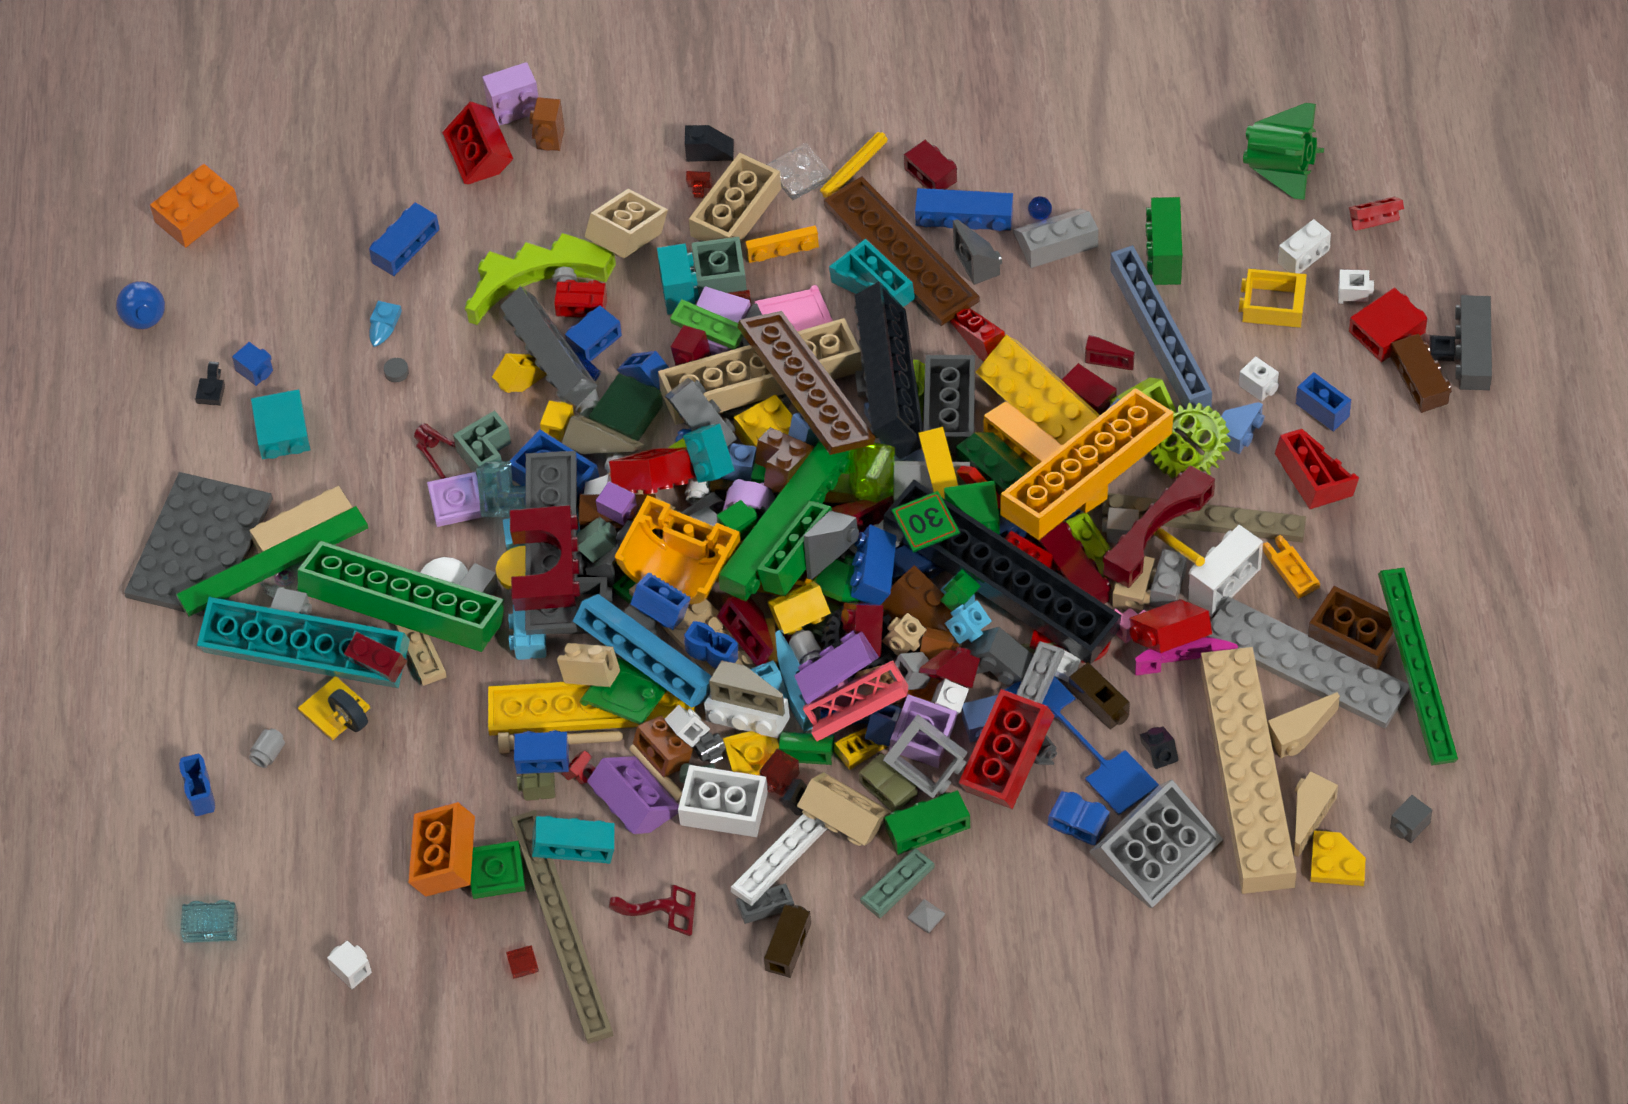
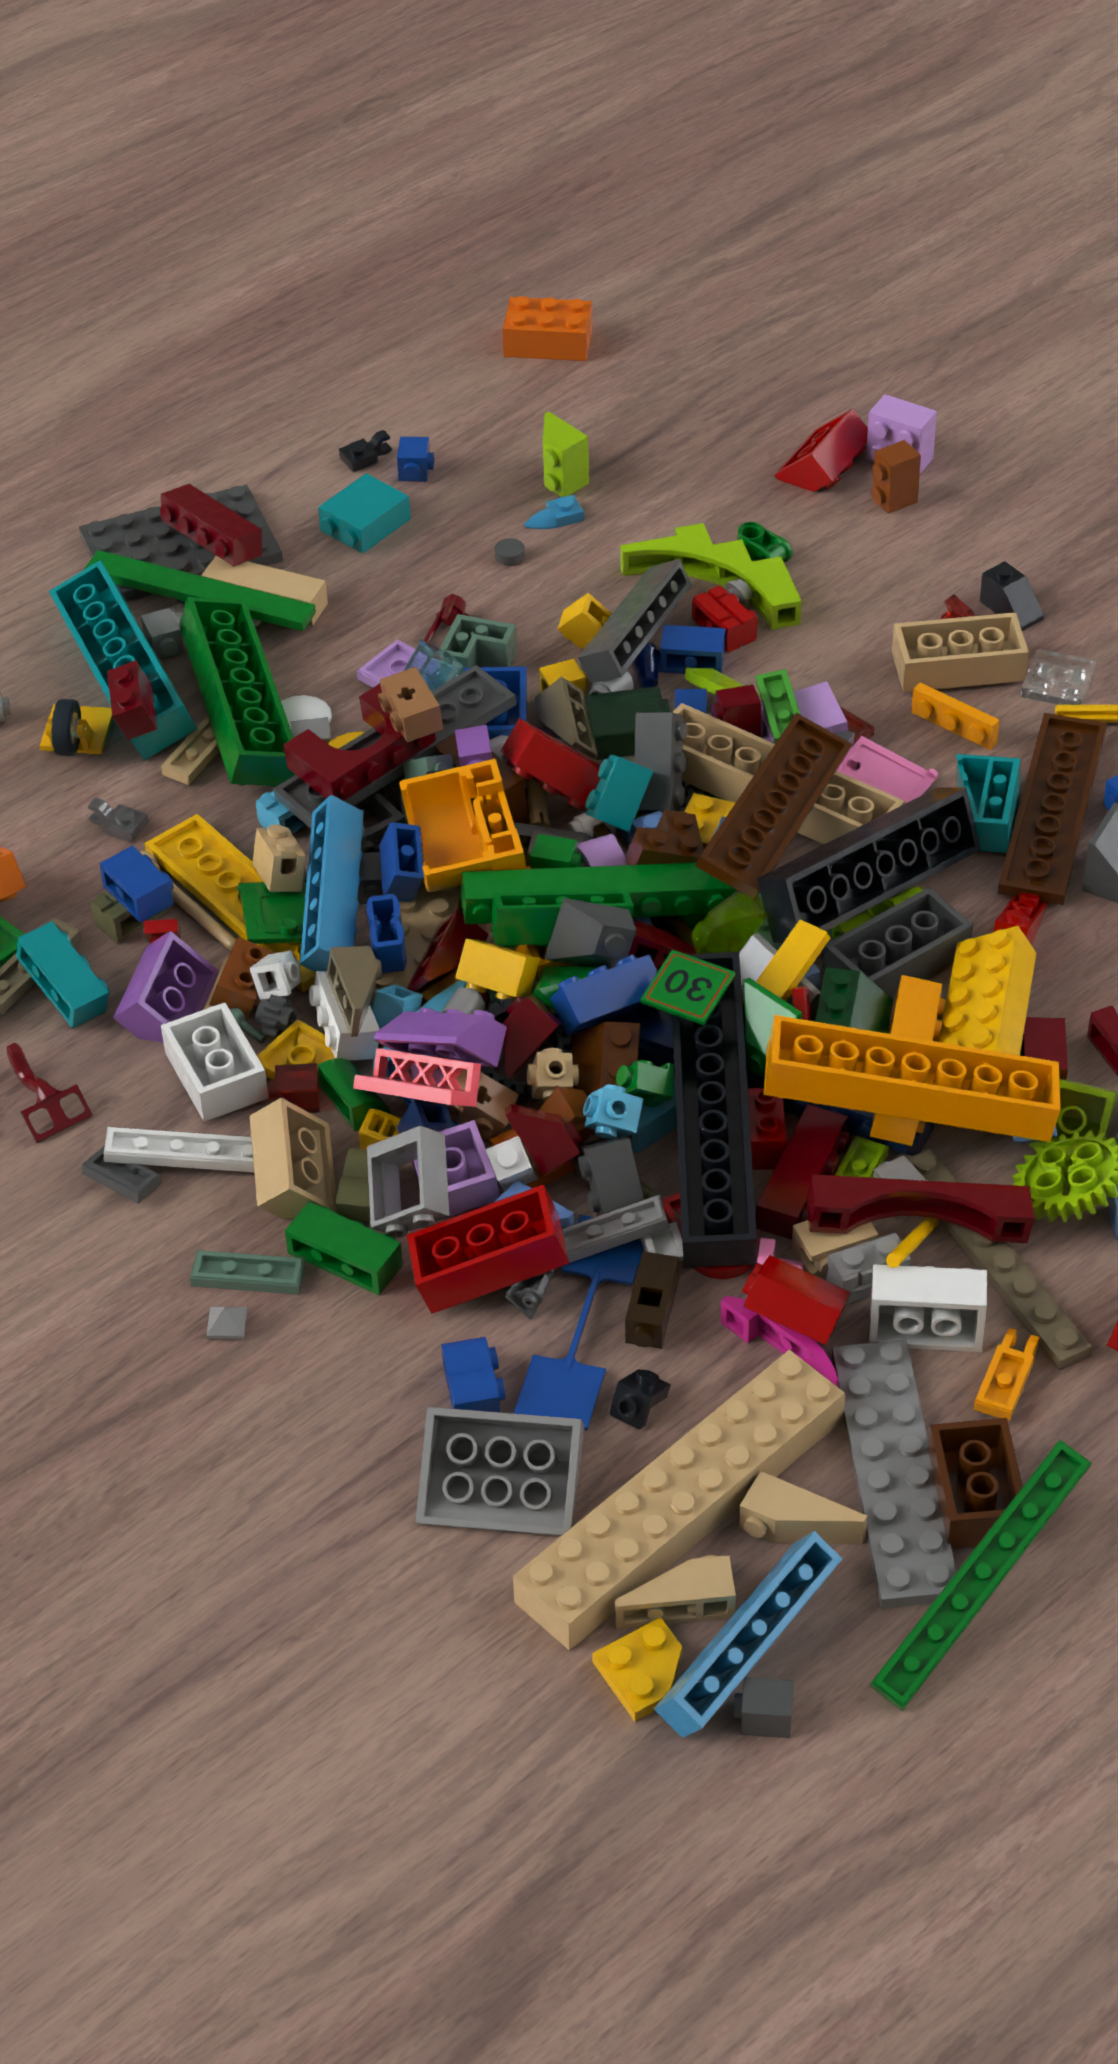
camera: 50 degrees right, 10 degrees down
blue brick [116,281,165,330] -> none
blue brick [369,202,440,276] -> none
tan brick [585,189,668,258] -> none
teal brick [657,243,699,315] -> none
sand green brick [692,237,747,298] -> none
dark brown brick [764,904,811,978] -> none
light grey brick [889,652,932,690] -> none
none -> flat silver plate [88,798,148,843]
none -> dark red brick [160,484,262,567]
none -> medium nougat brick [378,667,444,742]
none -> lime slope [543,411,589,497]
none -> dark azure brick [654,1531,842,1738]
none -> lime tile [684,668,759,697]
none -> green piece [737,522,793,562]

